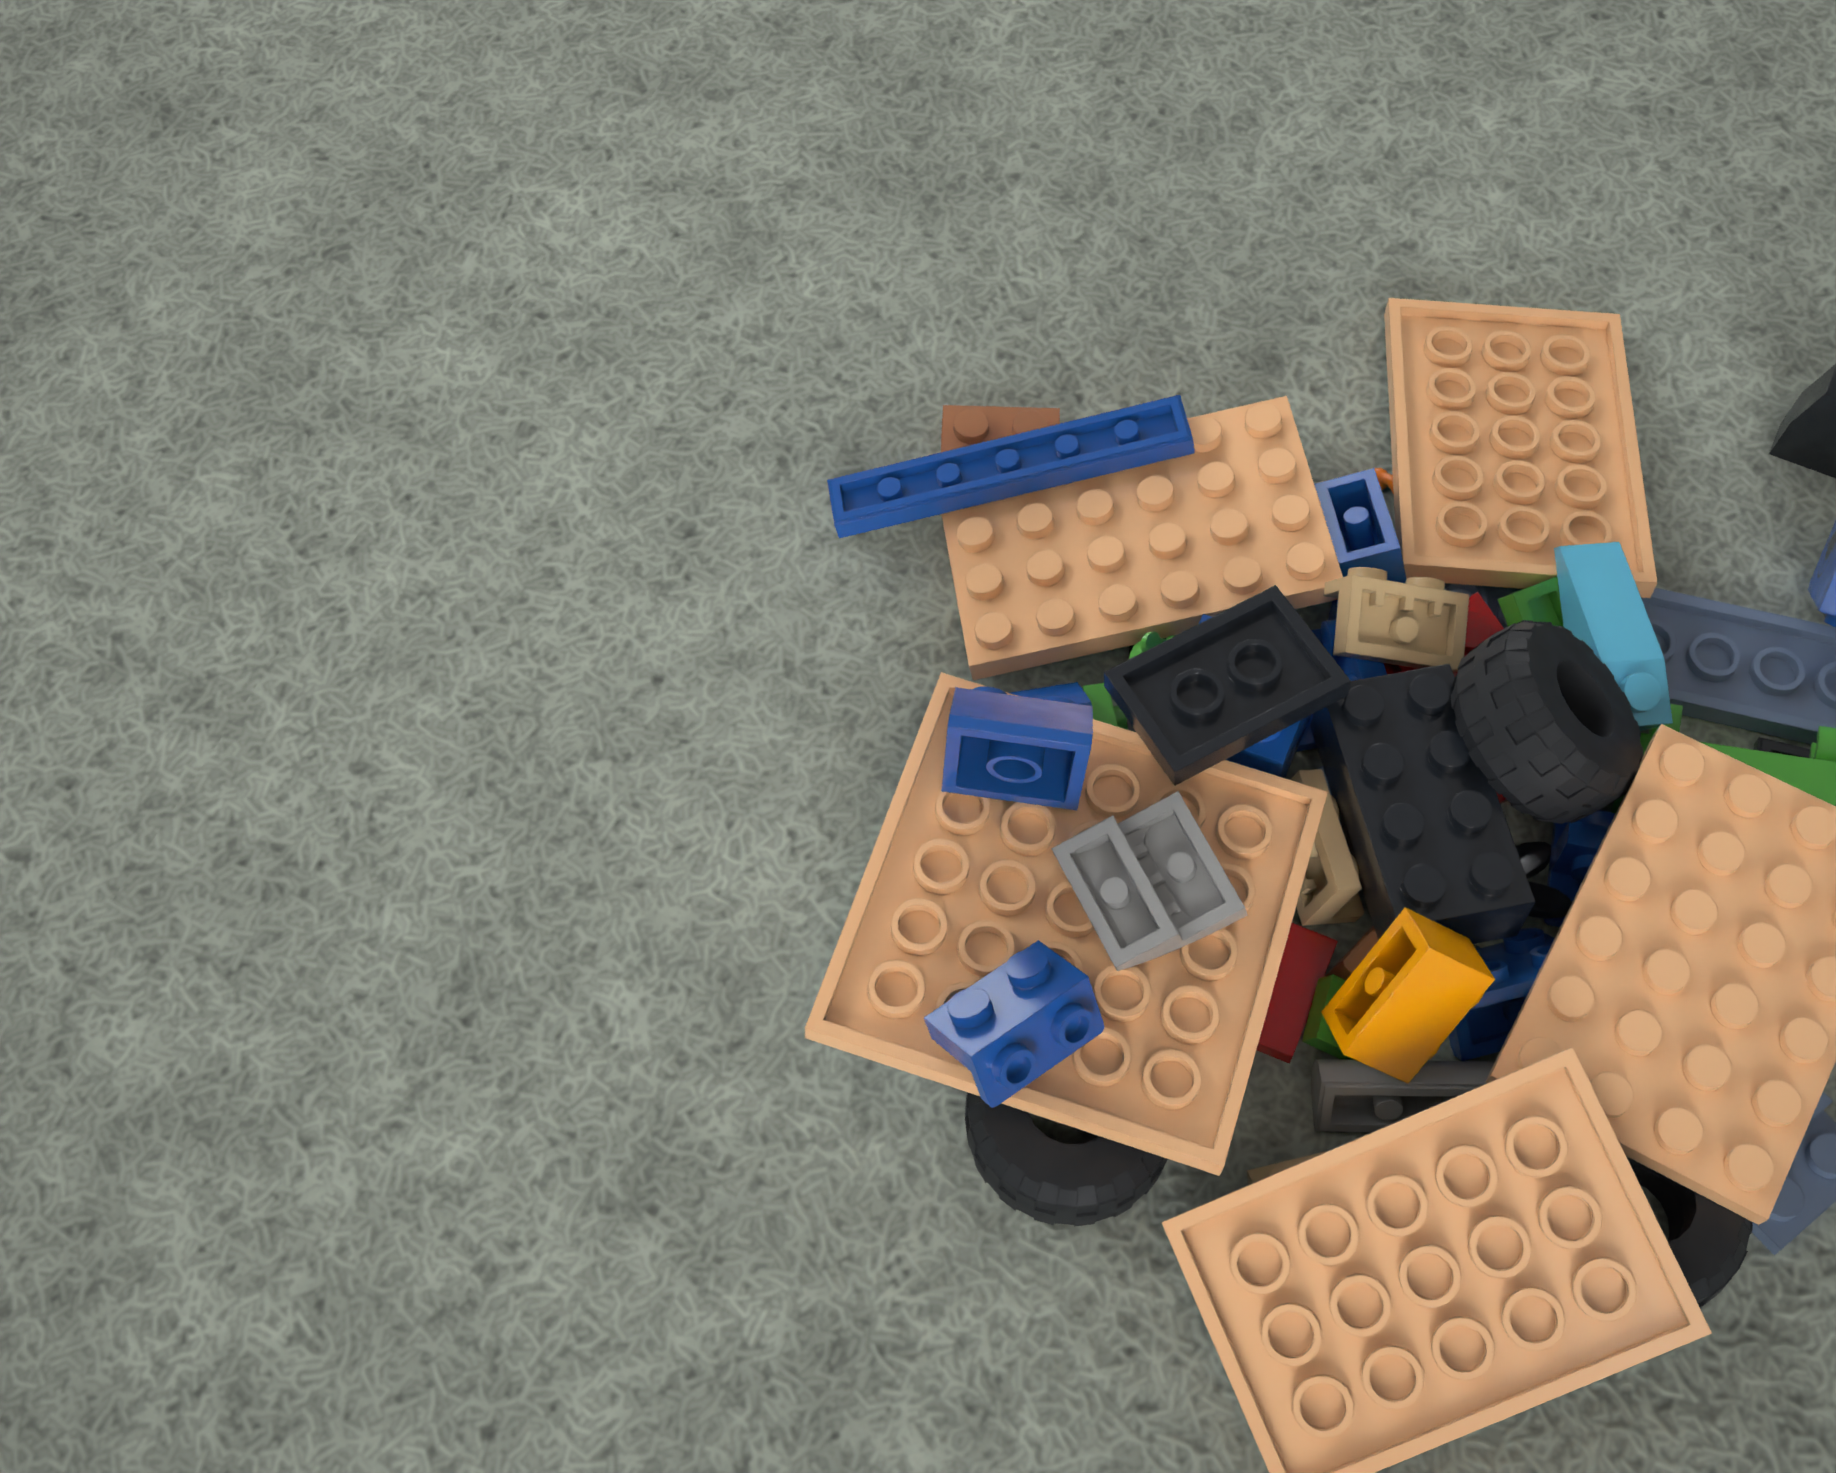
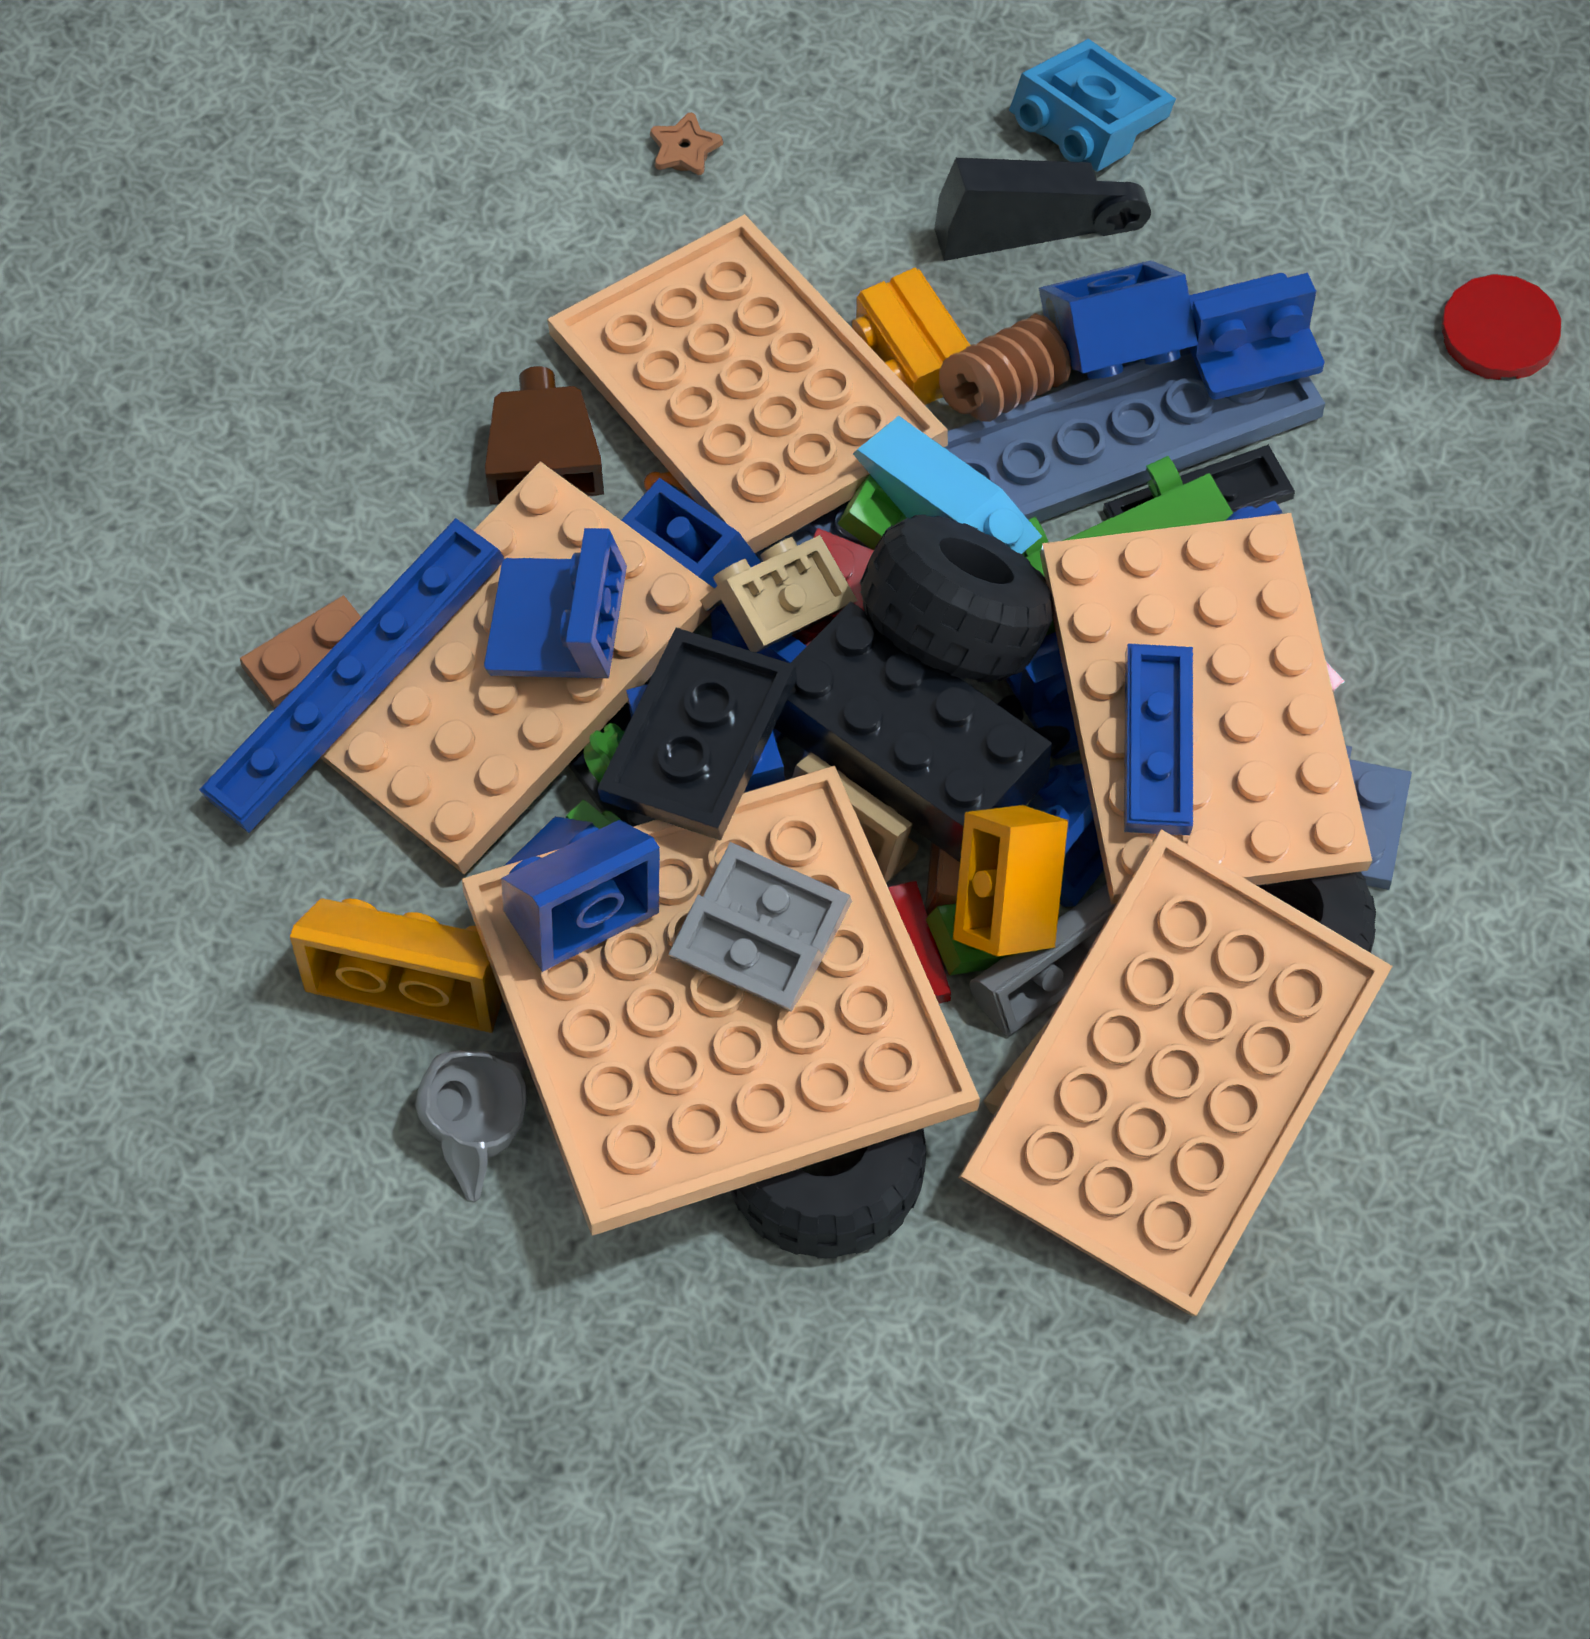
camera: 40 degrees left, 0 degrees up
blue bracket [924,940,1105,1108] -> none
none -> light orange slope [290,898,503,1033]
none -> light grey piece [415,1050,529,1202]
none -> blue bracket [484,528,627,678]
none -> reddish brown torso [485,366,604,504]
none -> nougat plate [650,112,724,175]
none -> light orange brick [852,267,970,405]
none -> nougat piece [939,313,1071,422]
none -> blue tile [1124,644,1193,836]

